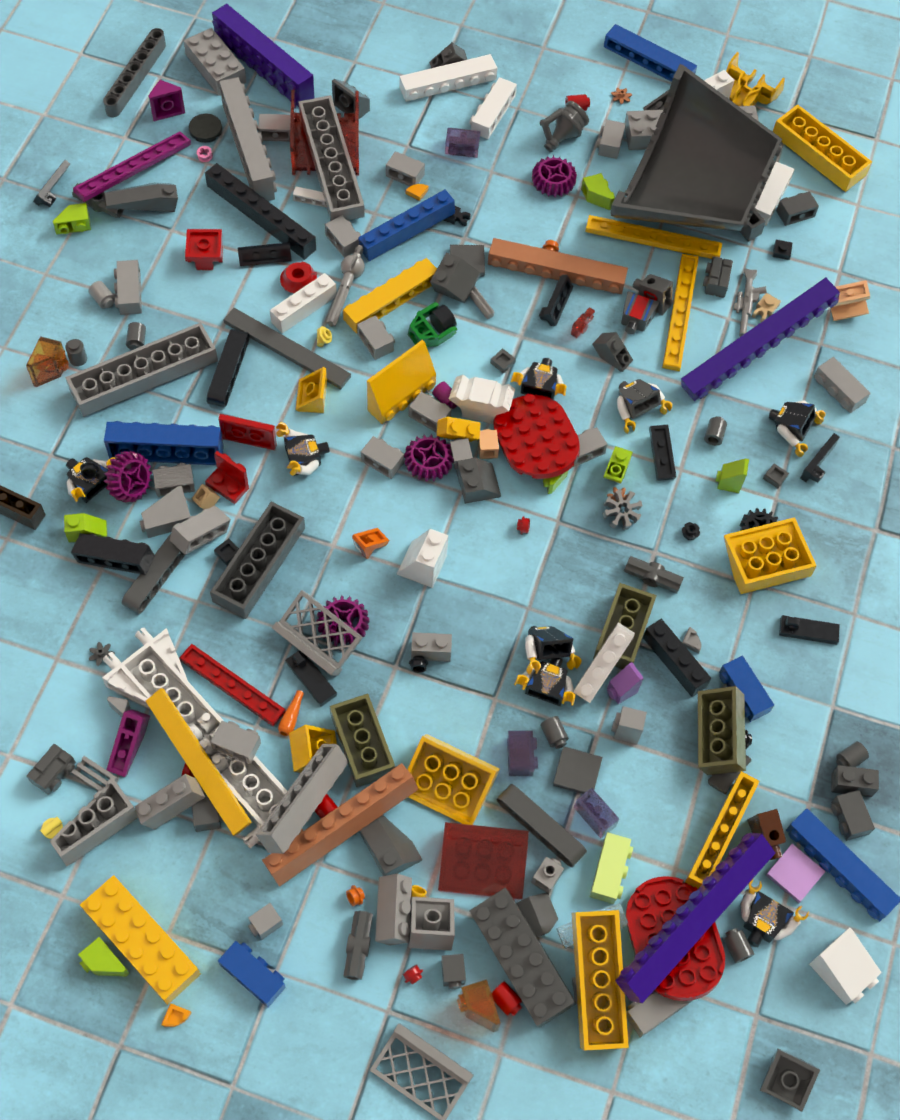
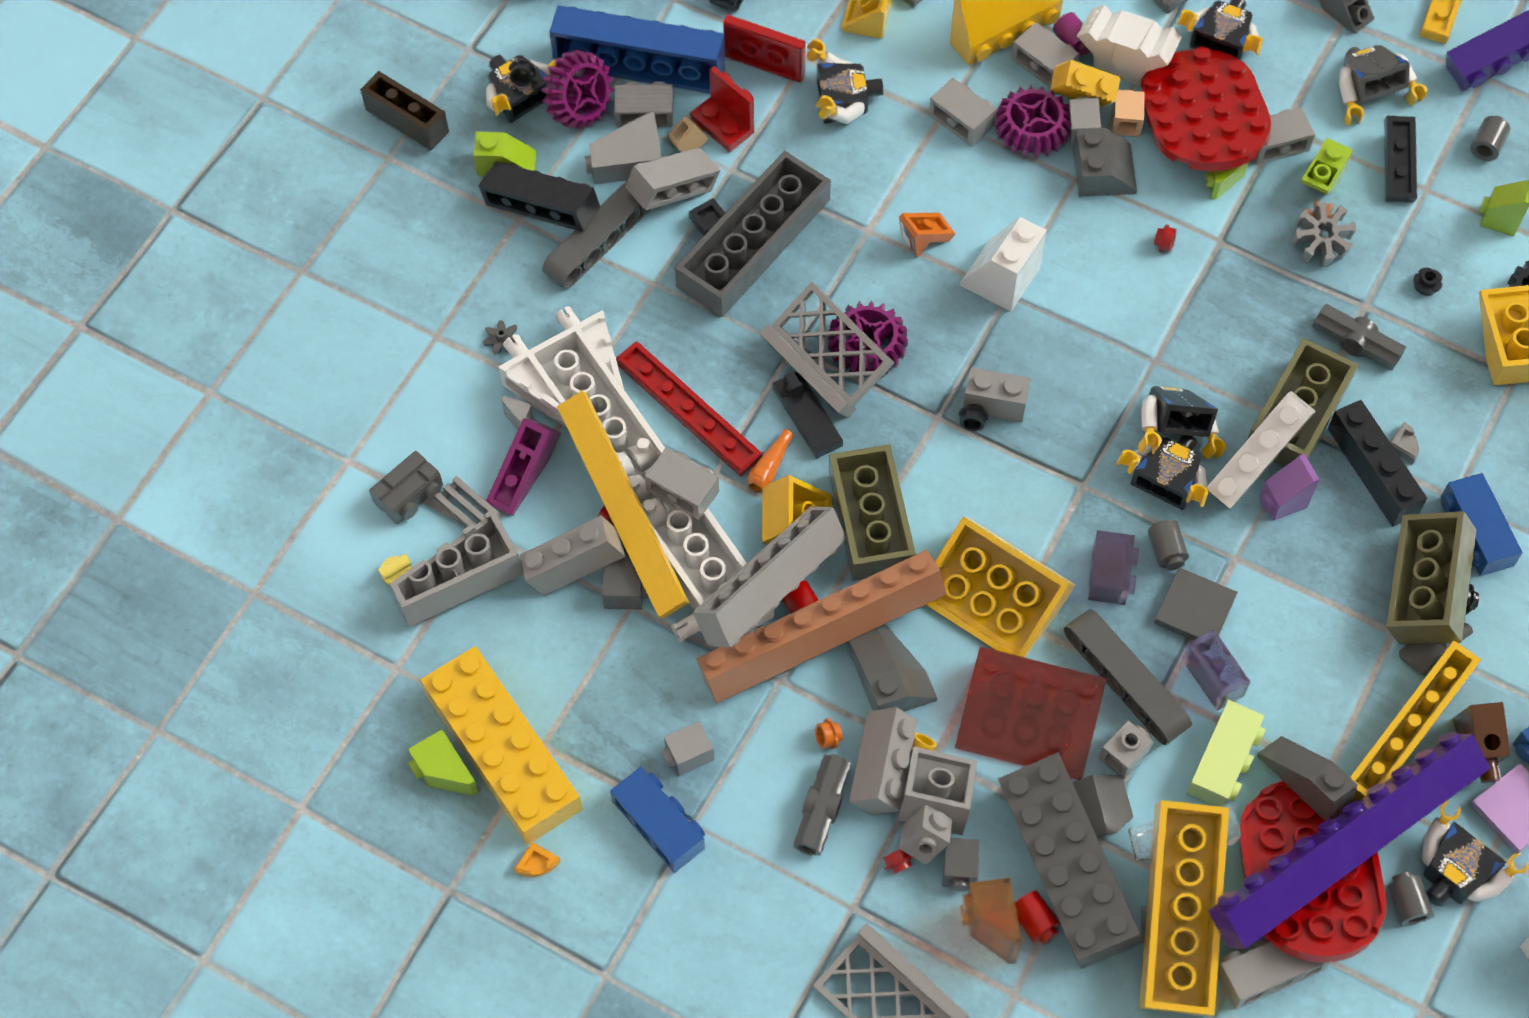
camera: 15 degrees right, 0 degrees up
light grey brick [611,706,647,745] -> none
none -> light grey brick [899,804,952,865]
none -> dark grey slope [1257,736,1358,821]

